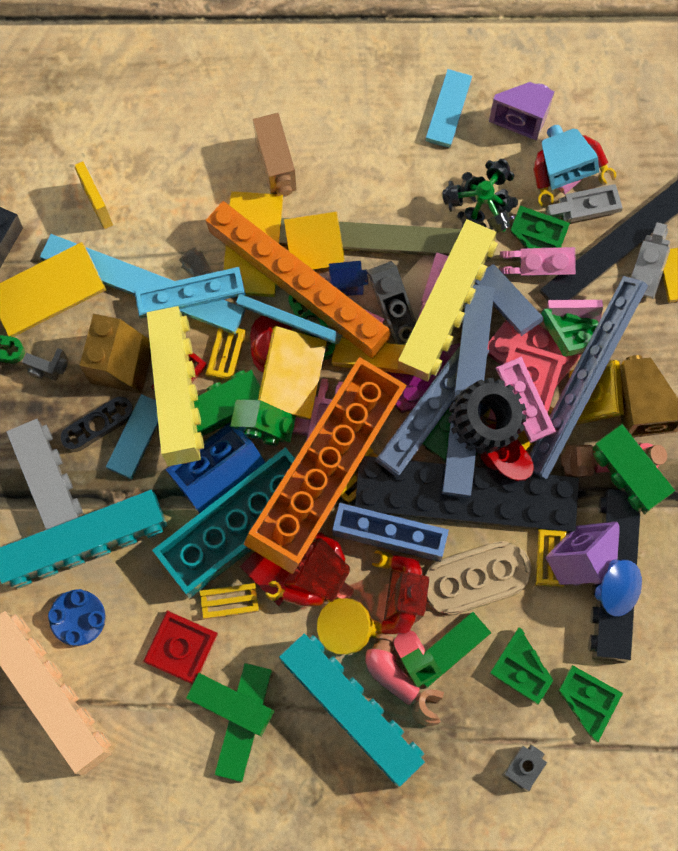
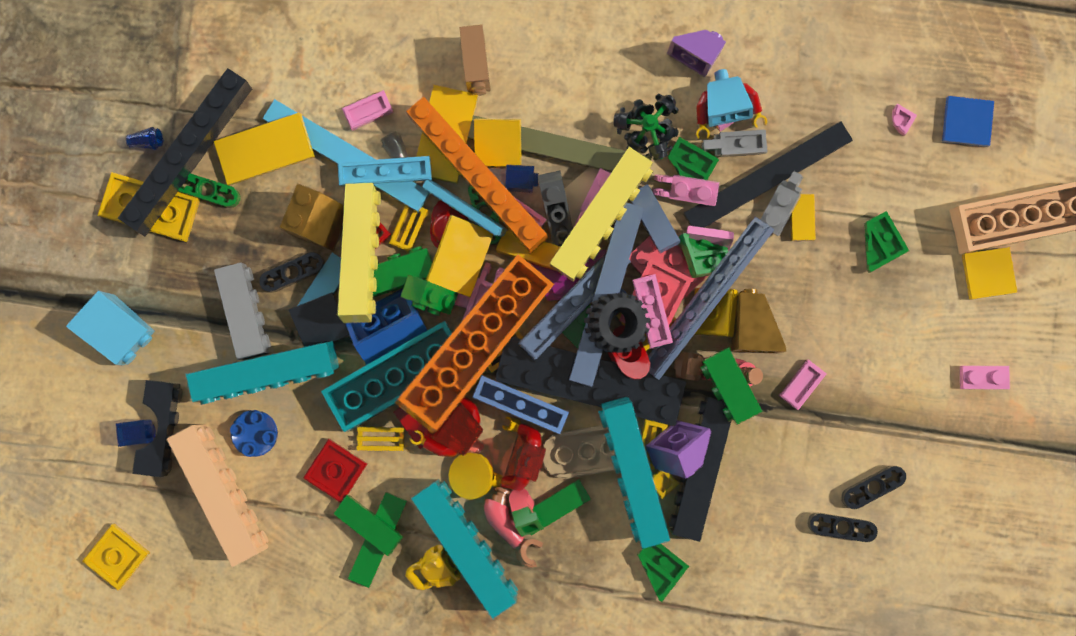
camera: 10 degrees right, 10 degrees up
dark grey bracket [22,348,68,381] -> none
yellow tile [74,161,113,229] -> none
medium azure tile [426,69,472,148] -> none
green wing [489,627,553,705] -> none
dark grey brick [502,745,548,792] -> none
blue dish [595,559,642,616] -> none
none -> black tile [289,292,350,347]
none -> bright pink tile [342,90,394,131]
none -> yellow piece [405,545,461,590]
none -> teal brick [598,396,670,549]
none -> yellow tile [652,470,679,499]

